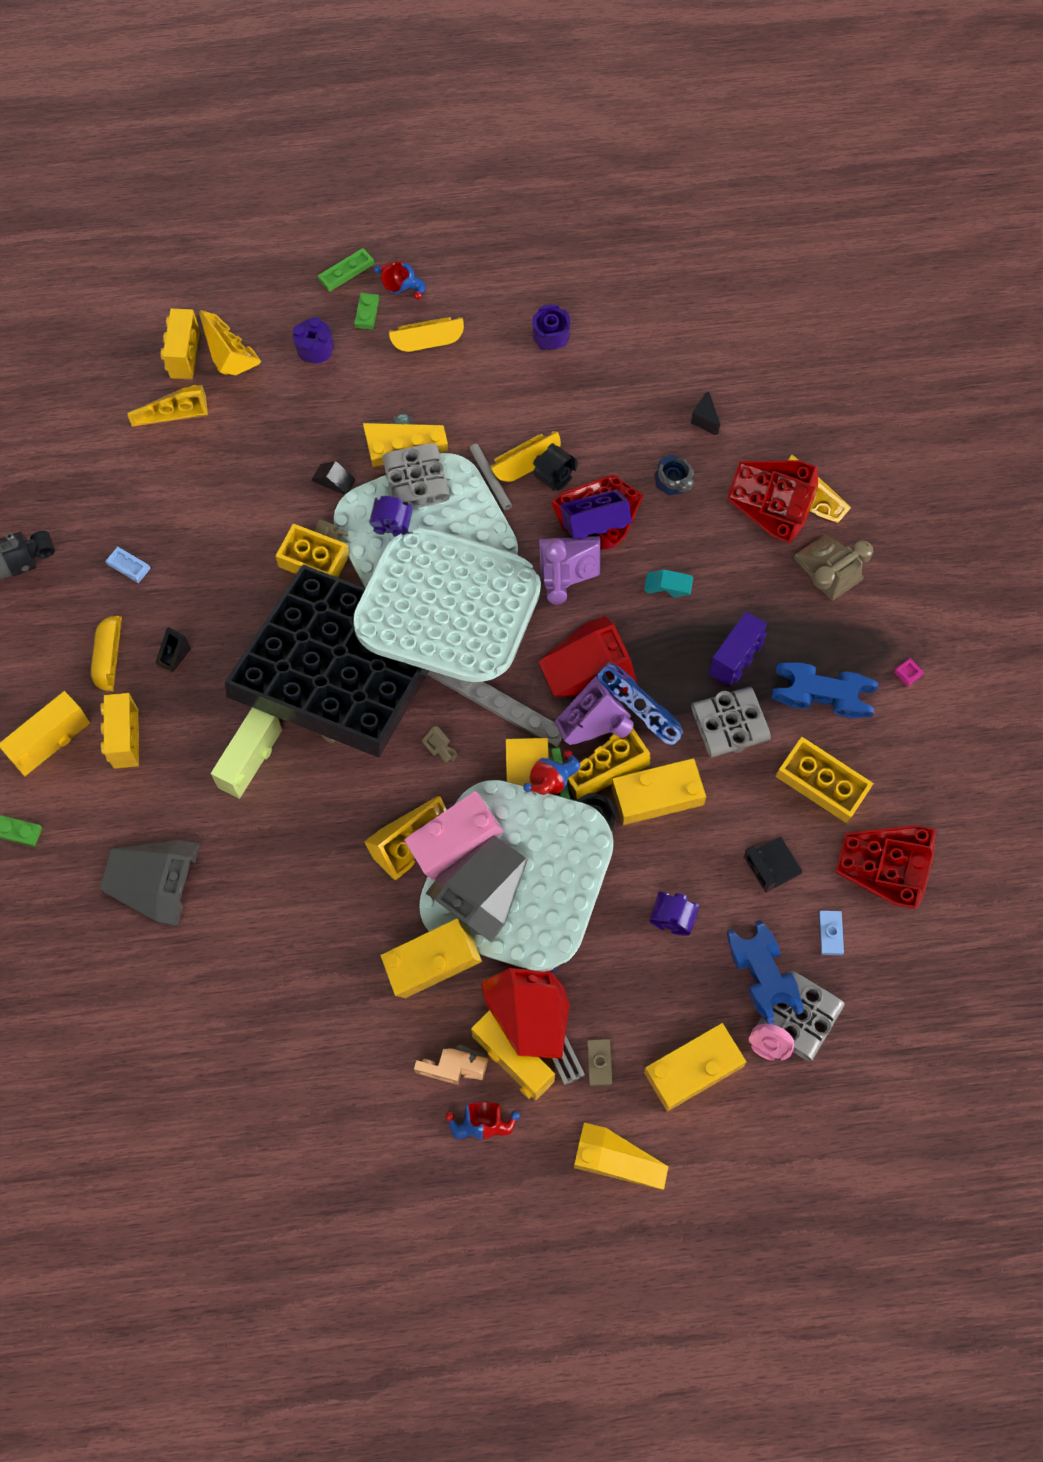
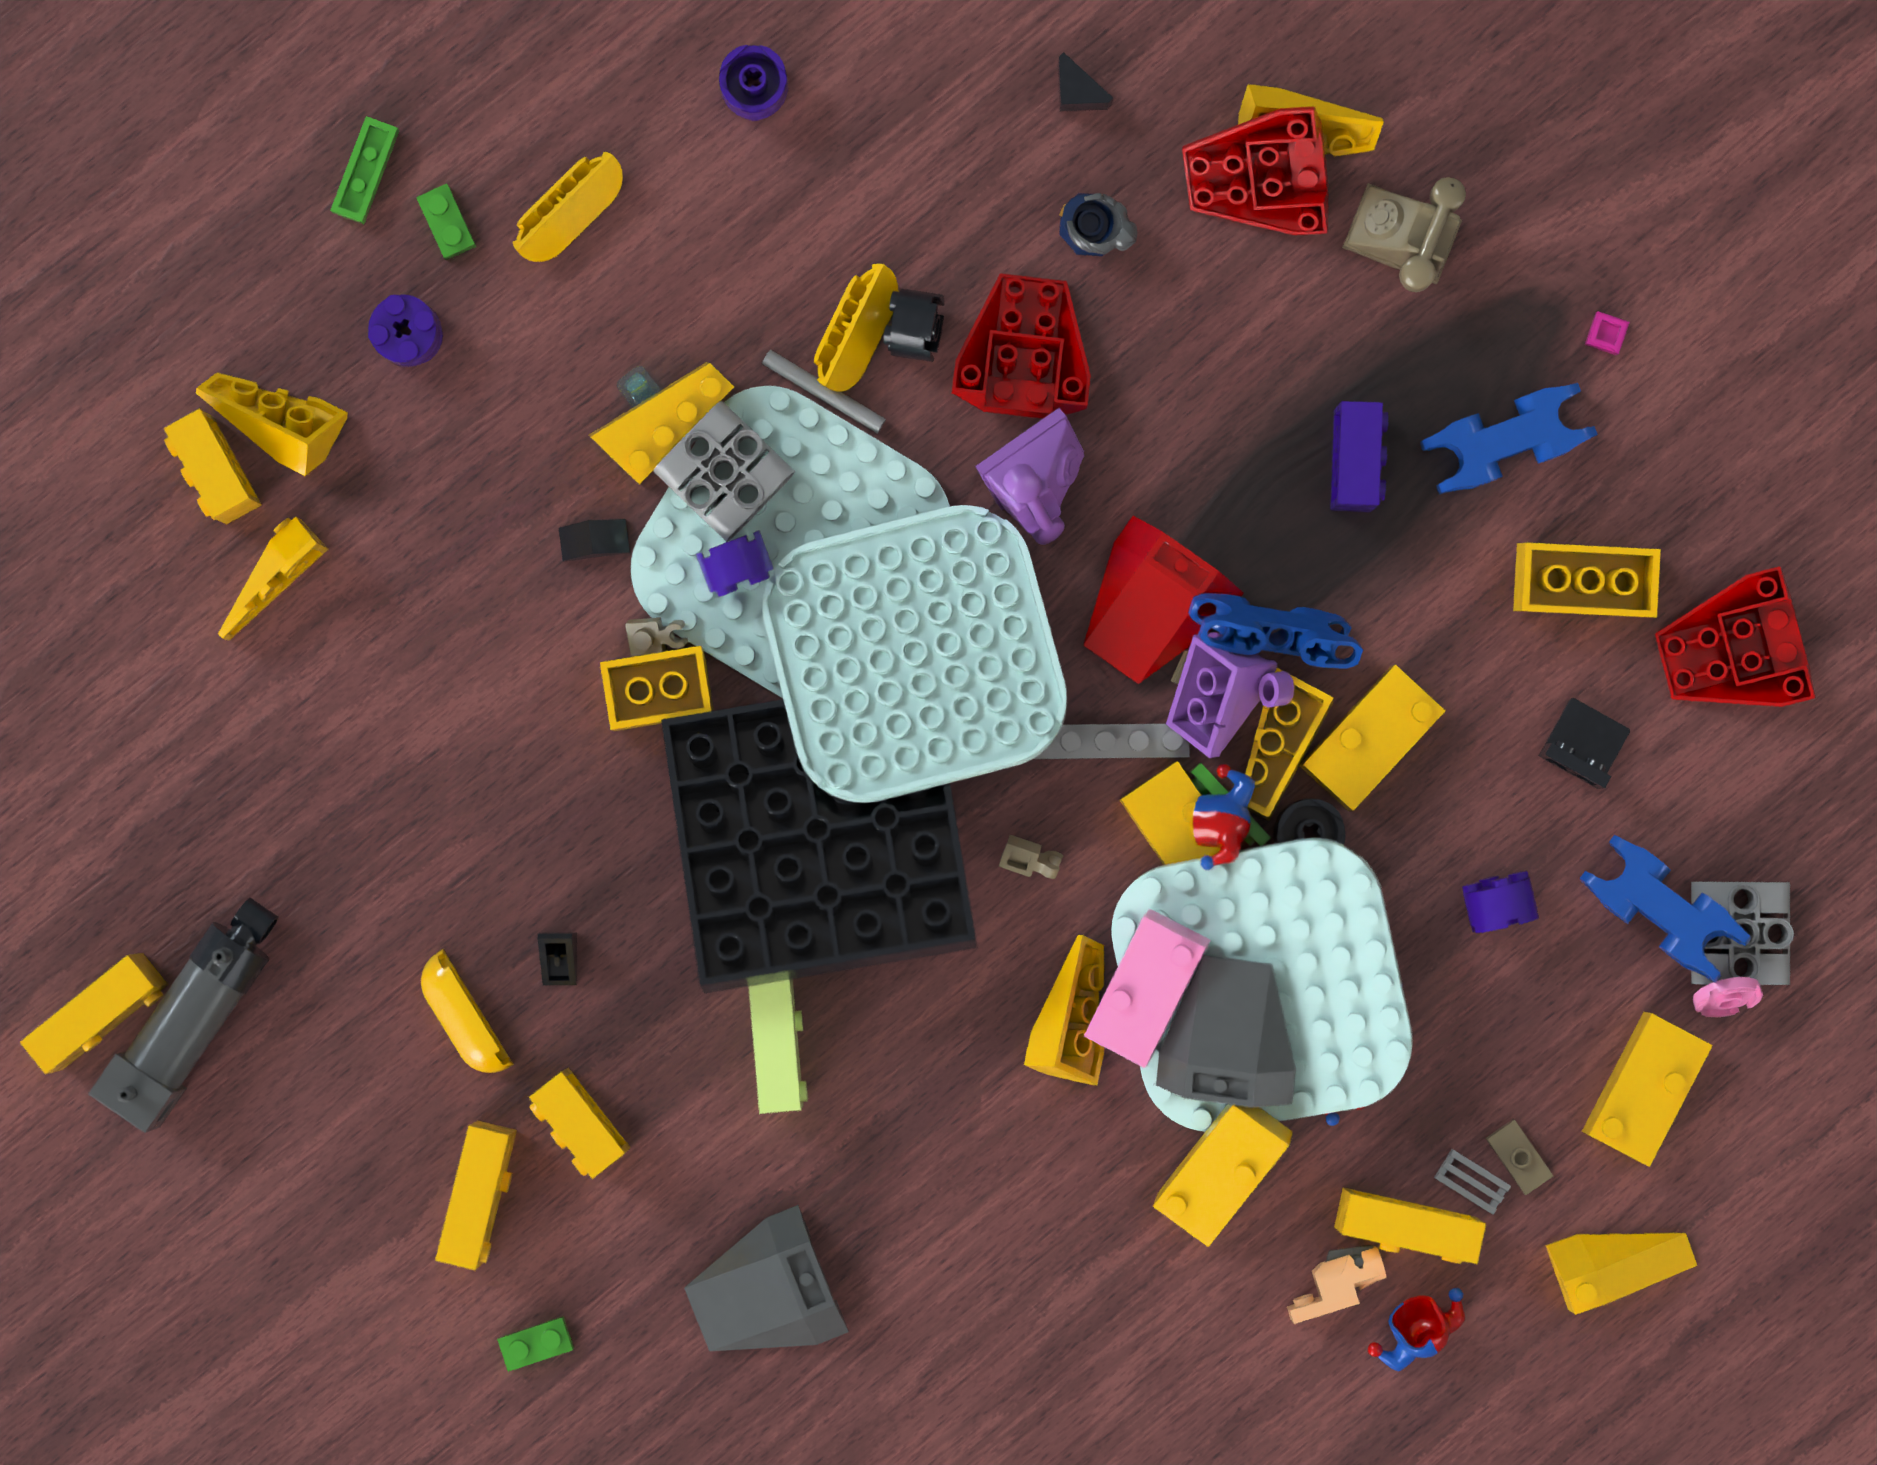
camera: 35 degrees left, 20 degrees up
light blue plate [105,546,151,583] -> none
piece [374,261,426,300] -> none
red wedge [481,968,570,1058] -> none
dark purple brick [560,489,632,539] -> none
teal slope [644,569,693,598] -> none
light grey connector [691,686,771,758] -> none
light blue plate [819,911,844,955] -> none

